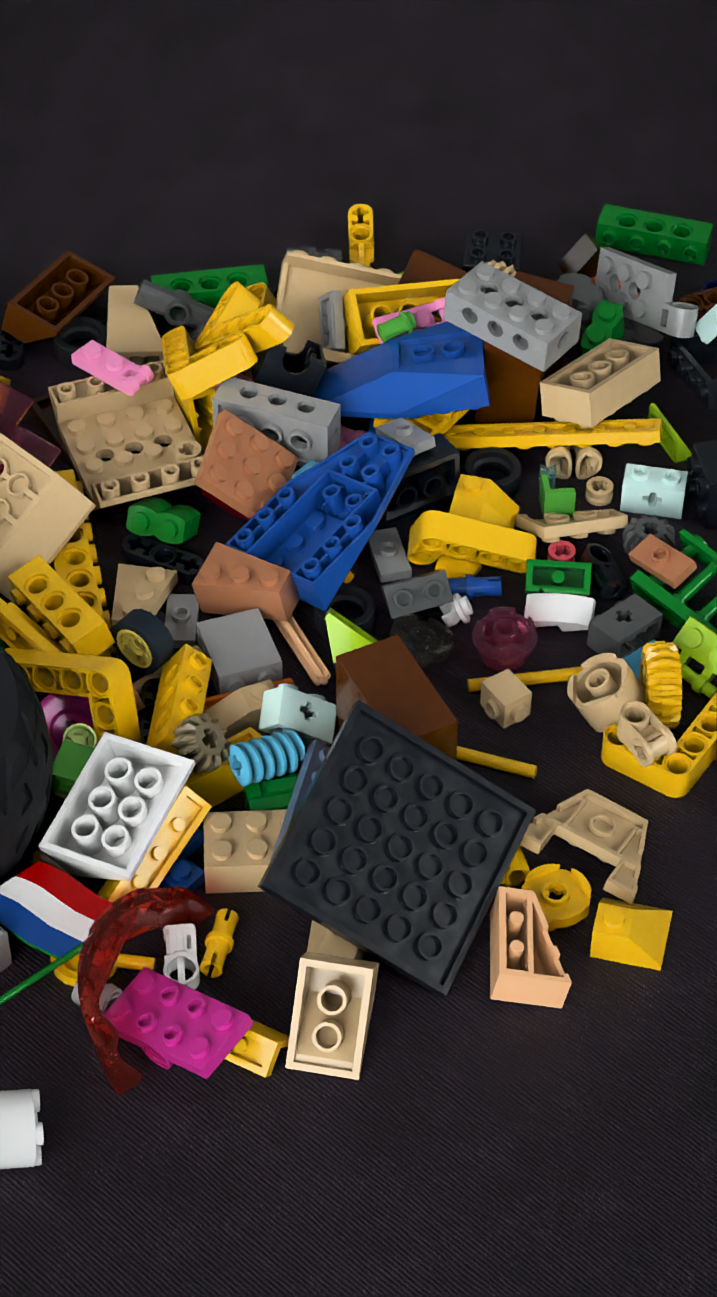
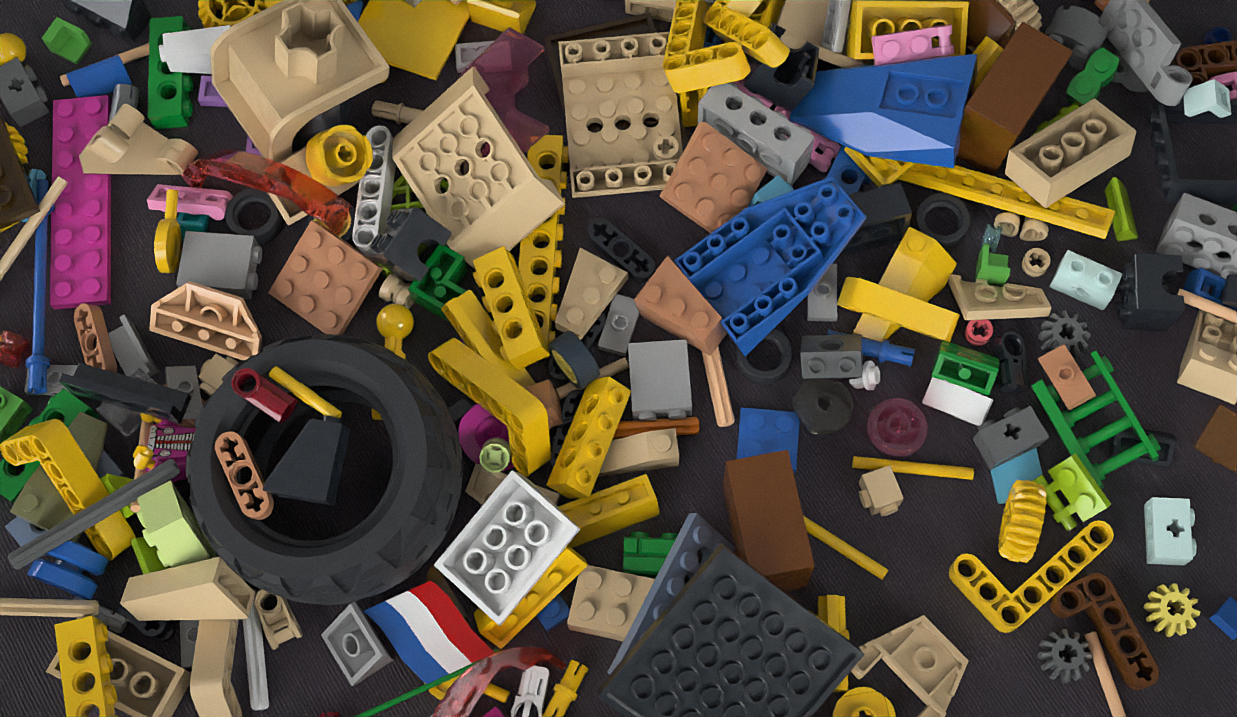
camera: 20 degrees right, 25 degrees up
bright green panel [51,740,95,795] -> none
bright pink plate [71,340,154,396] -> none
green brick [126,497,201,544] -> none
dark tan gear [170,713,231,774] -> none
medium azure piece [228,729,305,786] -> none
light aqua brick [258,683,336,748] -> none
lime slope [325,607,379,663] -> none
light grey plate [375,417,436,456] -> none
bright green pin [376,311,417,343] -> none
light grey brick [443,261,582,372] -> none
tan brick [567,653,645,733] -> none
tan piece [617,701,677,767] -> none

